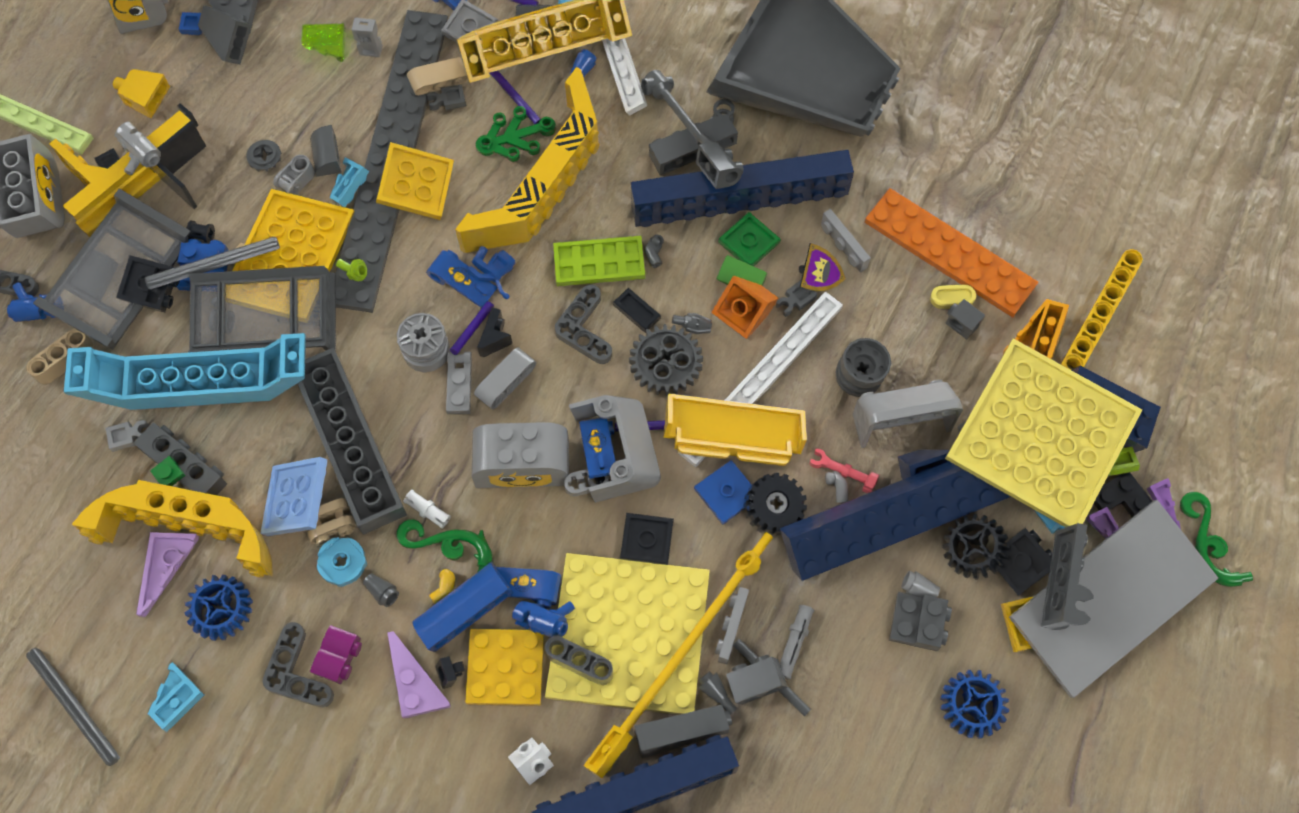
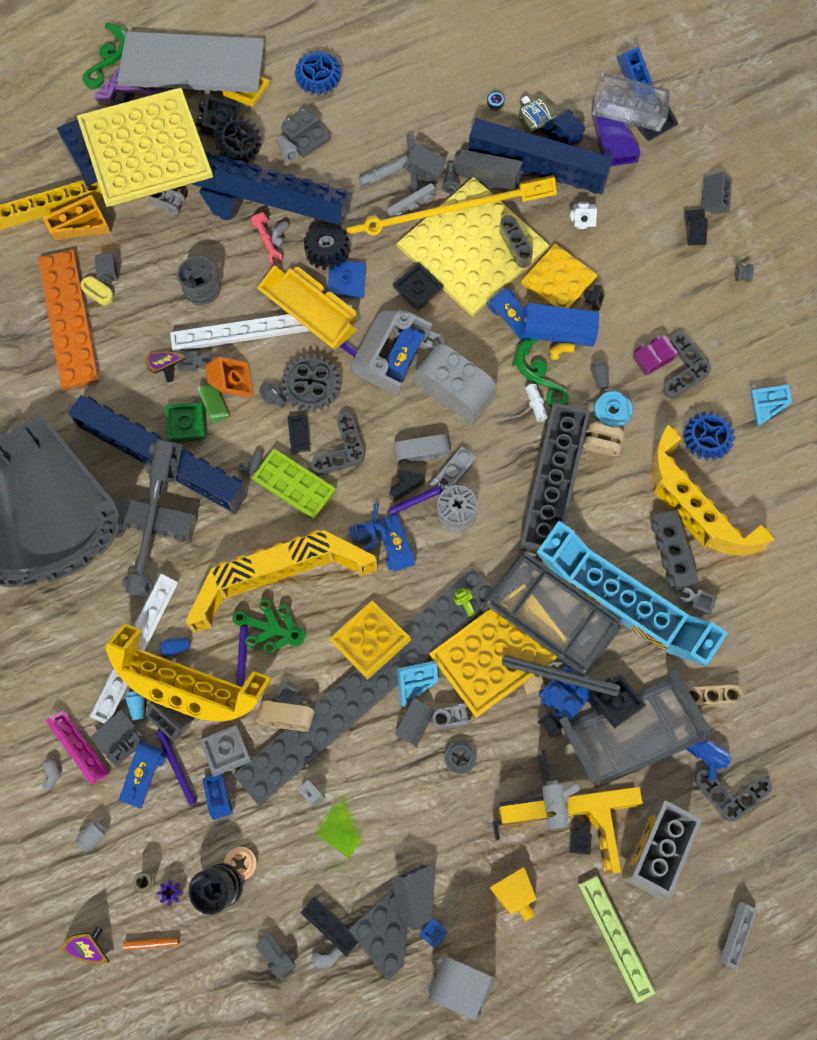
camera: 140 degrees left, 5 degrees up
lavender wing [136,532,199,617] -> none
green plate [150,456,186,486] -> none
light blue plate [260,457,327,536] -> none
lavender wing [387,631,451,718] -> none
blue piece [512,601,575,638] -> none
light grey plate [821,209,870,272] -> none
light grey windscreen [853,380,963,448] -> none
dark grey hinge [1041,523,1094,630] -> none

